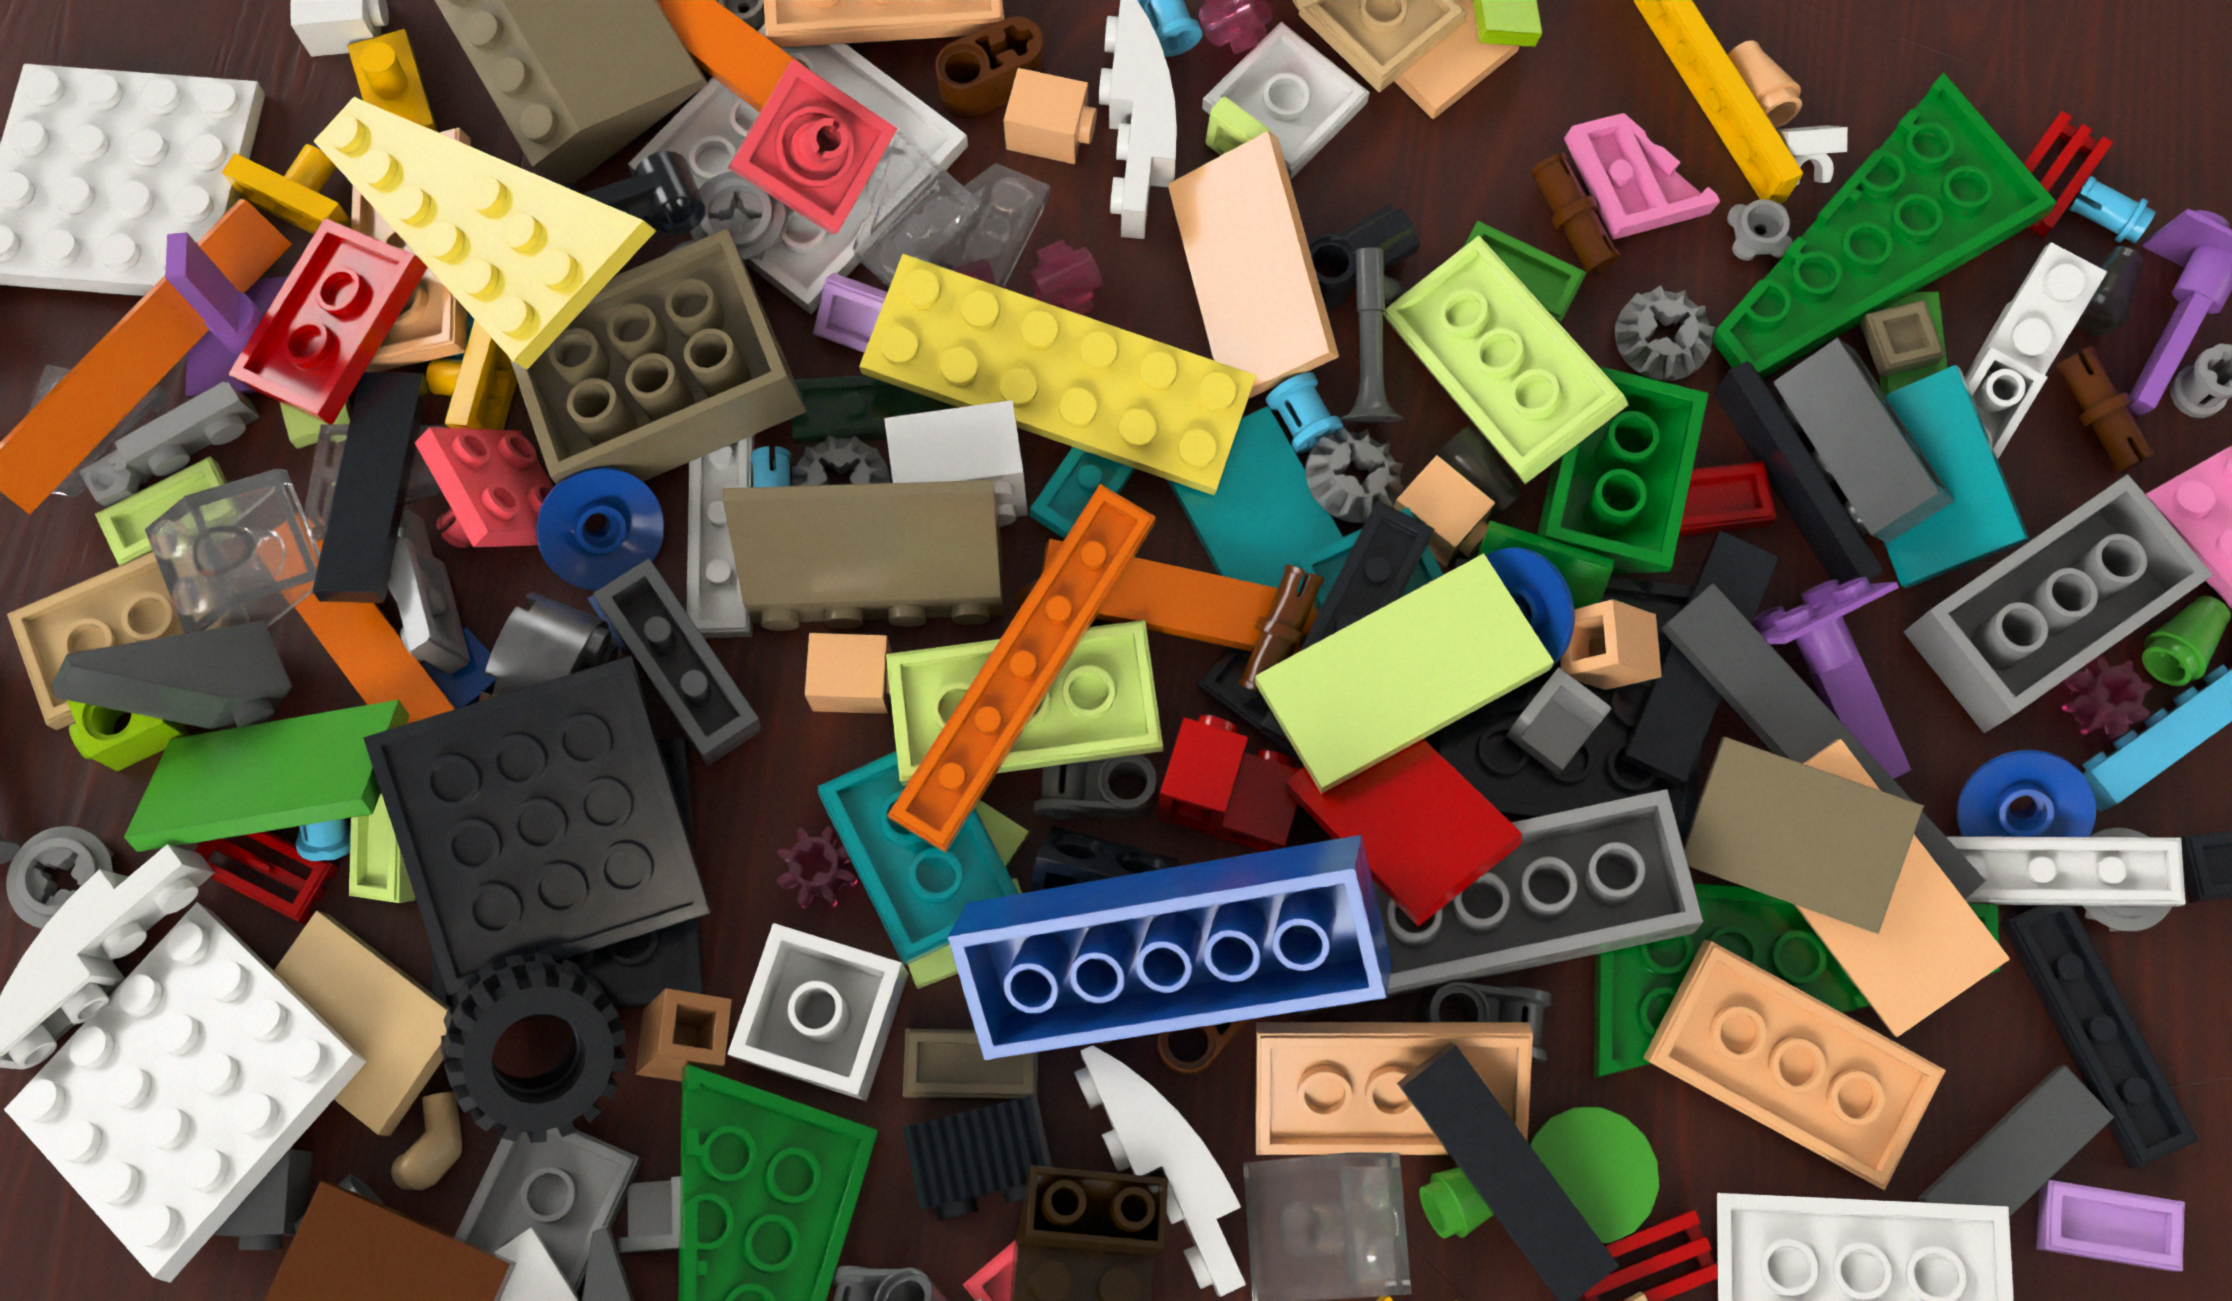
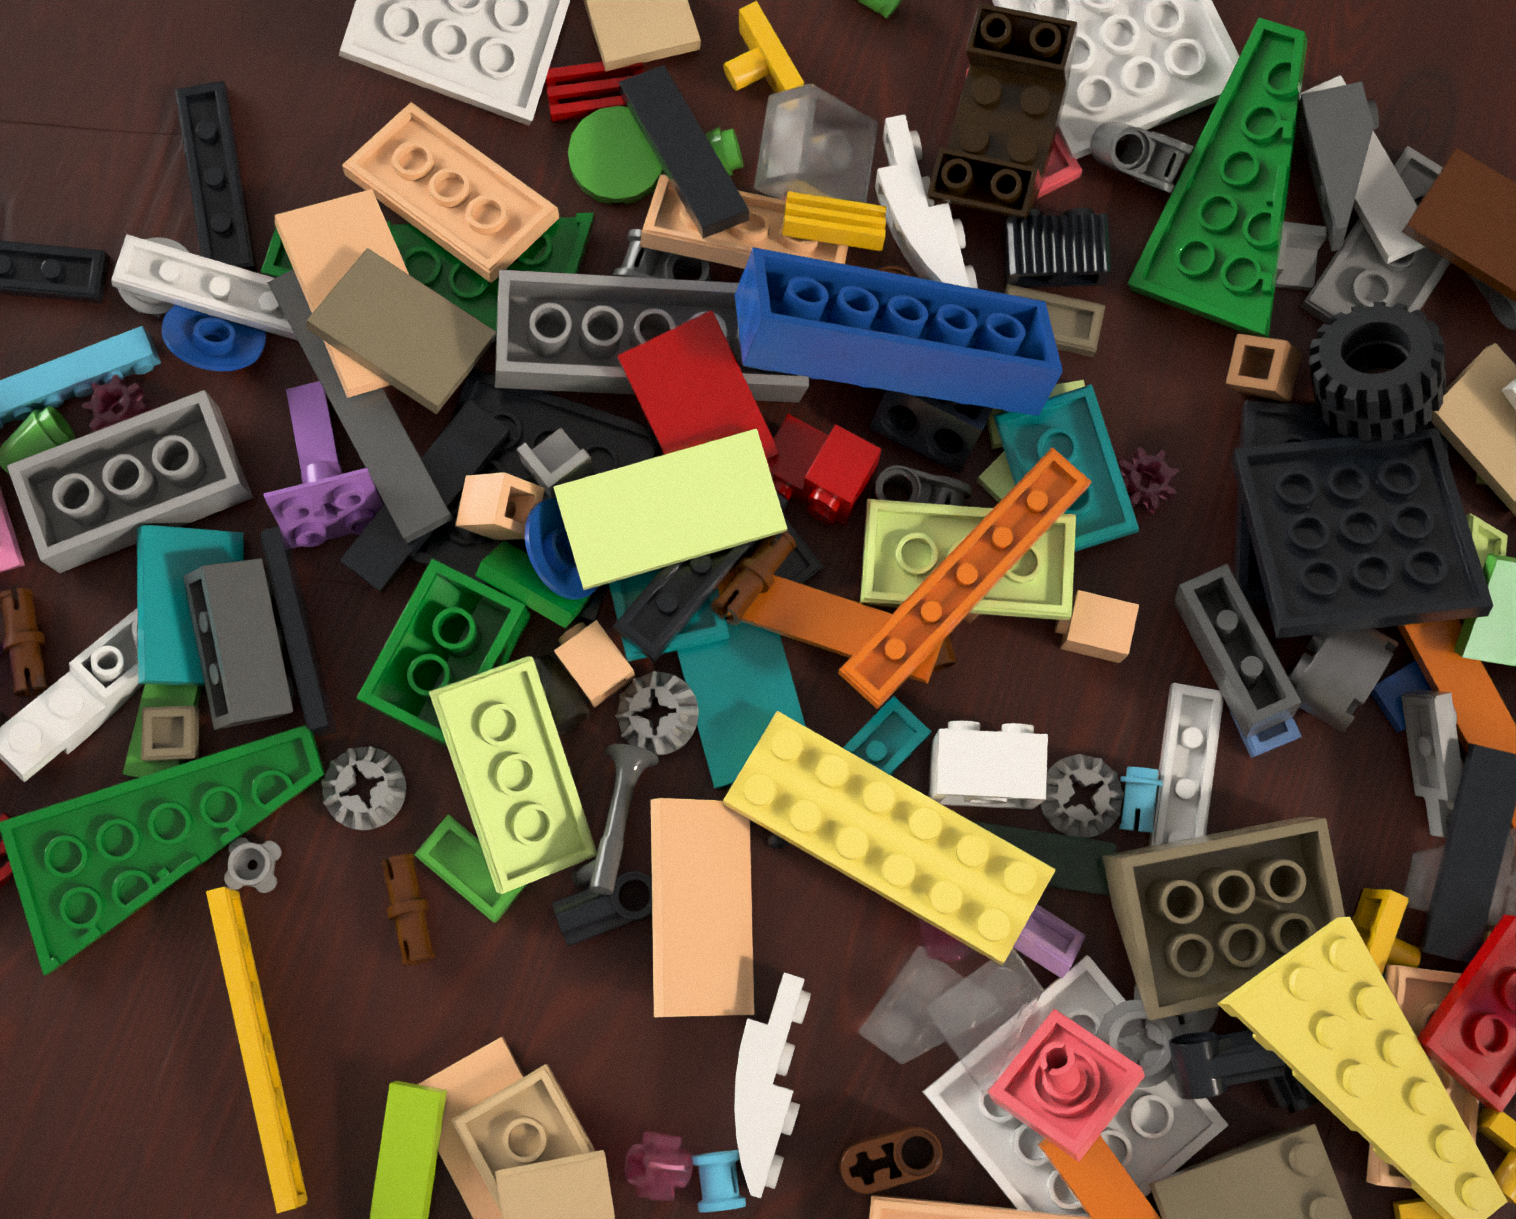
camera: 170 degrees left, 5 degrees up
tan arm [391,1092,462,1191] -> none
coral plate [415,427,554,548] -> none
blue dish [536,467,664,590] -> none
dark tan slope [723,480,1004,631] -> none
white brick [728,923,909,1102] -> none
light nougat brick [1004,68,1097,164] -> none
clear pink gear [1028,239,1103,315] -> none
white tile [1202,22,1370,180] -> none
yellowish green tile [1205,96,1271,156] -> none
medium azure bush [1266,372,1343,454] -> none
bright pink wing [1564,113,1720,240] -> none
red tile [1678,461,1776,537] -> none
light nougat cone [1728,40,1802,129] -> none
white tile [1775,125,1848,185] -> none
dark grey tile [1917,1065,2114,1217] -> none
lavender tile [2036,1180,2185,1271] -> none
none -> yellow tile [782,191,887,251]

